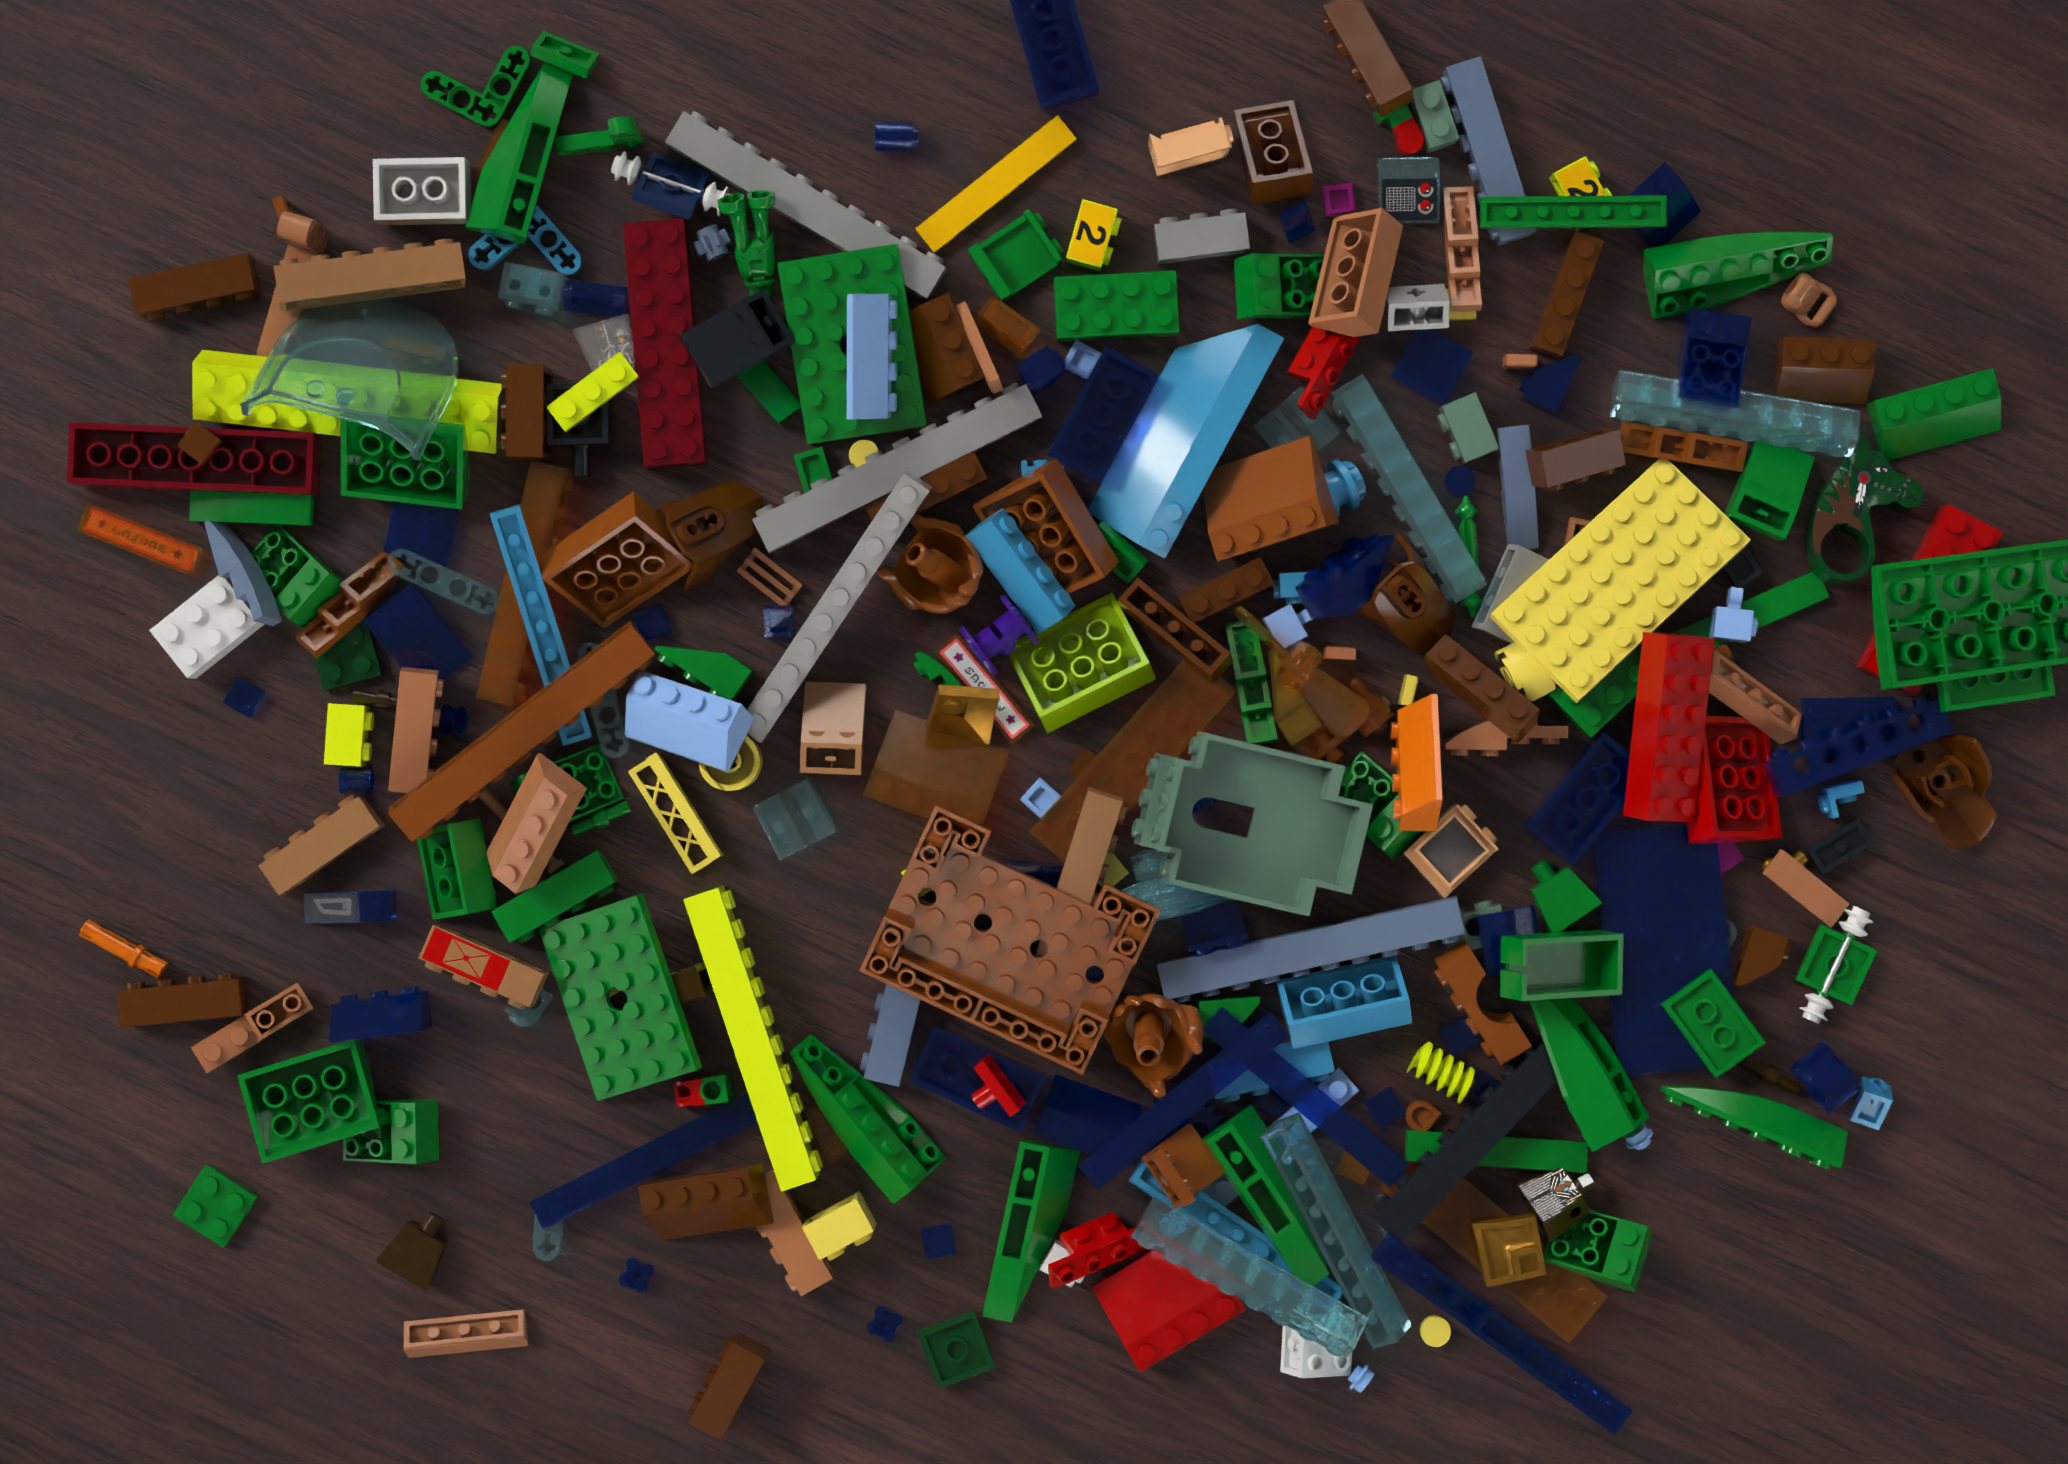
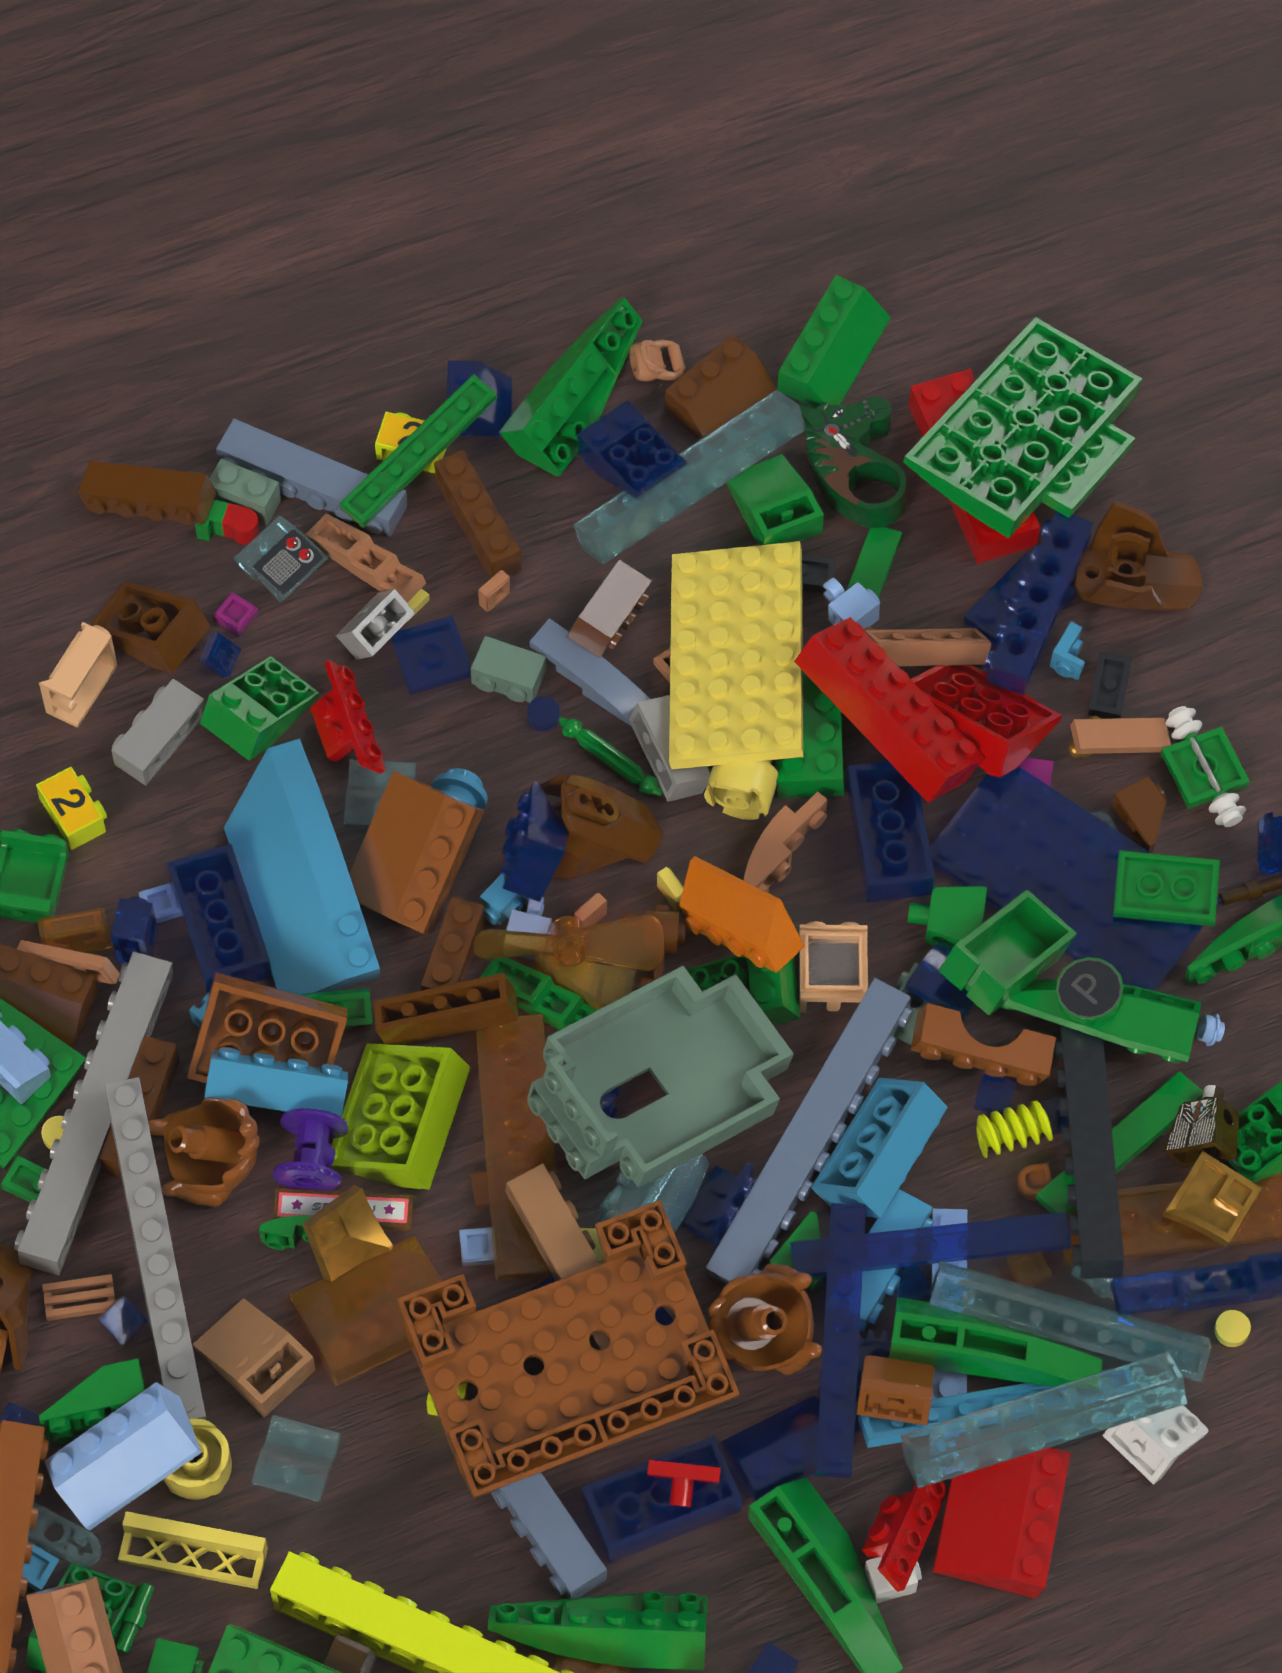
camera: 45 degrees left, 25 degrees down
green brick [1054,271,1179,342] -> none
nougat slope [1308,208,1403,337] -> none
clear light blue brick [1330,374,1489,603] -> none
light blue plate [1347,1365,1375,1393] -> none
clear blue tile [1364,1086,1406,1129] -> none
reddish brown brick [1424,634,1540,744] -> none
clear blue slope [1518,355,1583,415] -> none
dark orange slope [1620,421,1748,472] -> none
none -> black tile [1055,957,1124,1024]

